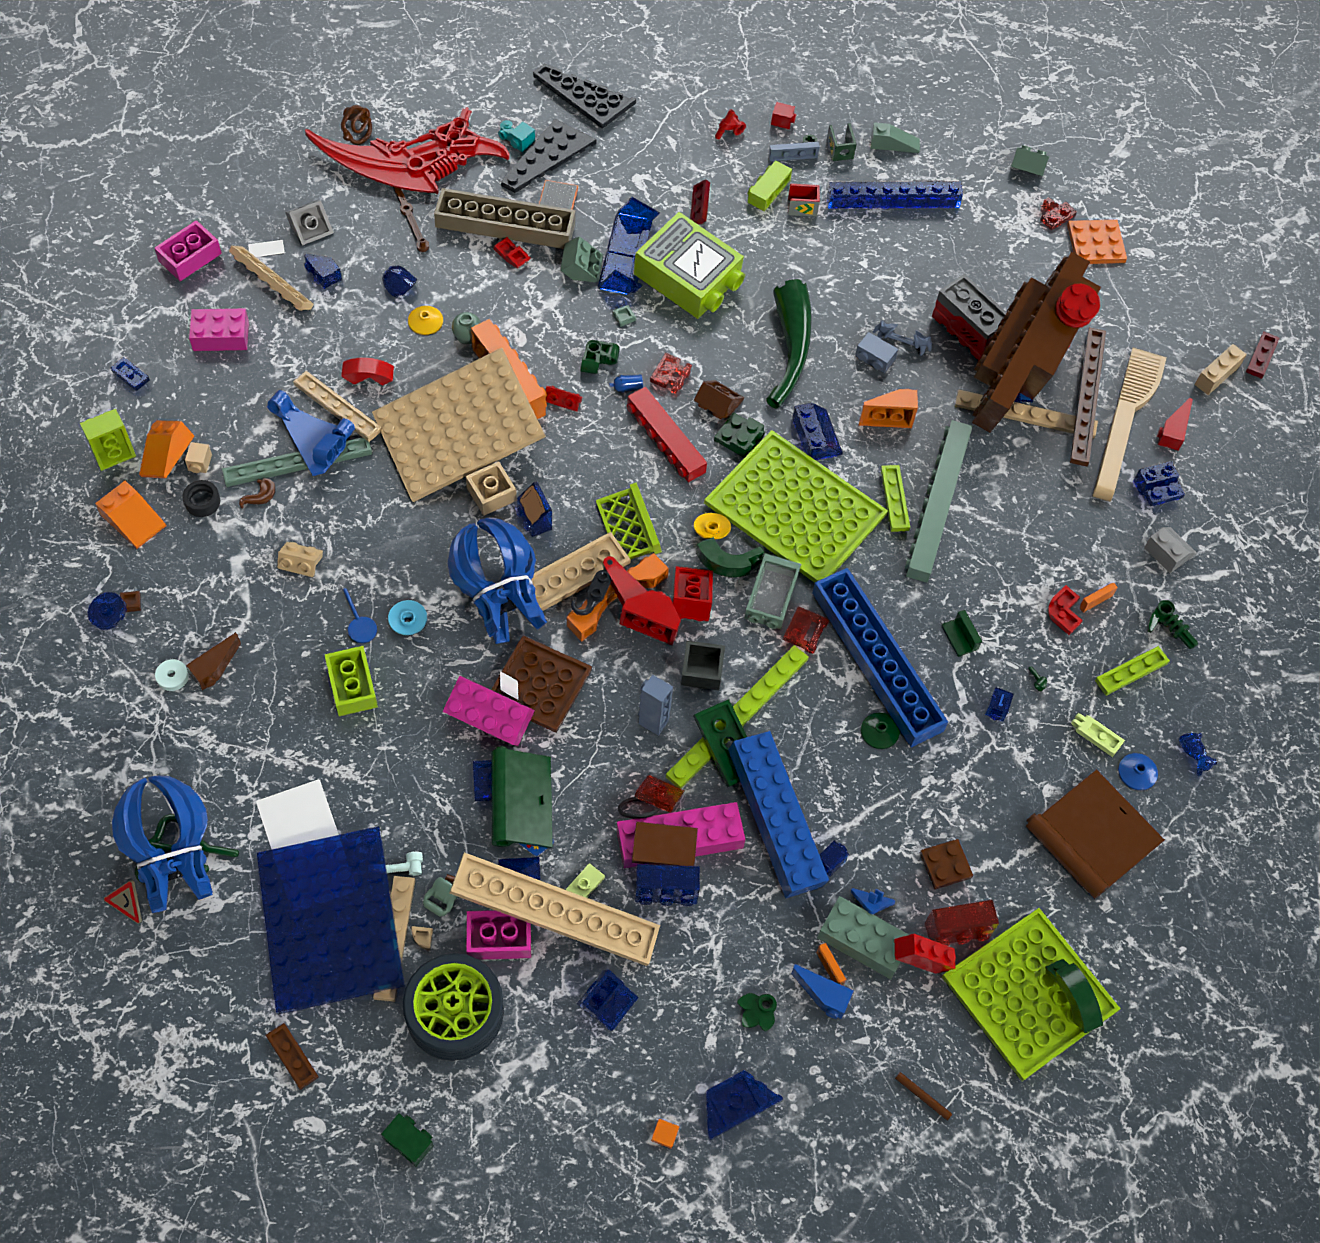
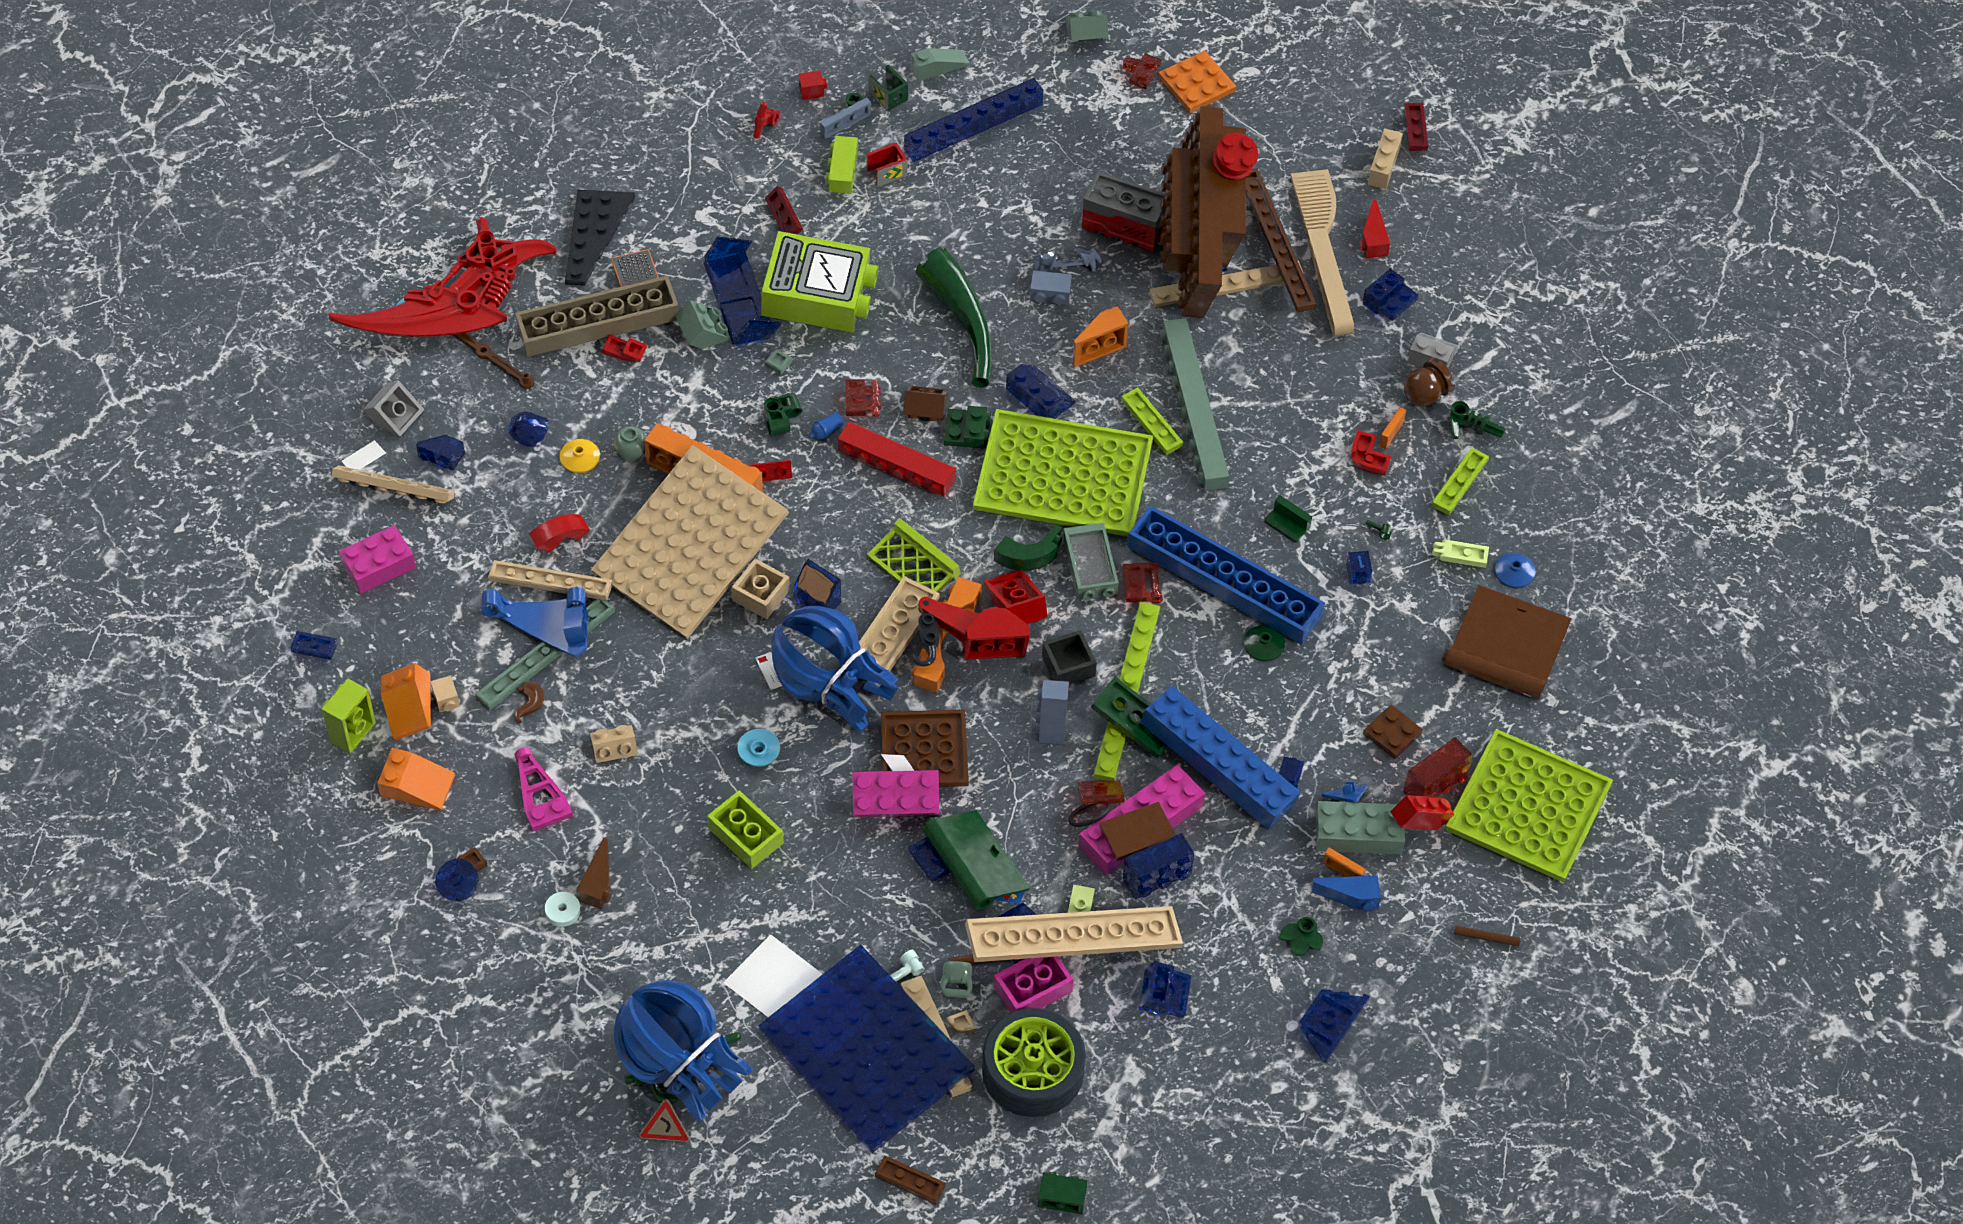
camera: 25 degrees left, 5 degrees down
dark pink brick [154,220,222,281] -> none
black tyre [182,480,221,517] -> none
reddish brown piece [341,105,372,145] -> none
blue piece [343,588,377,643] -> none
teal brick [498,120,535,152] -> none
black wing [533,64,636,129] -> none
orange tile [651,1119,680,1149] -> none
yellow dish [694,513,731,540] -> none
dark green arch [1045,959,1103,1033] -> none
clear blue animal [1179,733,1217,776] -> none
none -> dark pink plate [514,747,573,831]
none -> reddish brown tile [1404,358,1455,407]

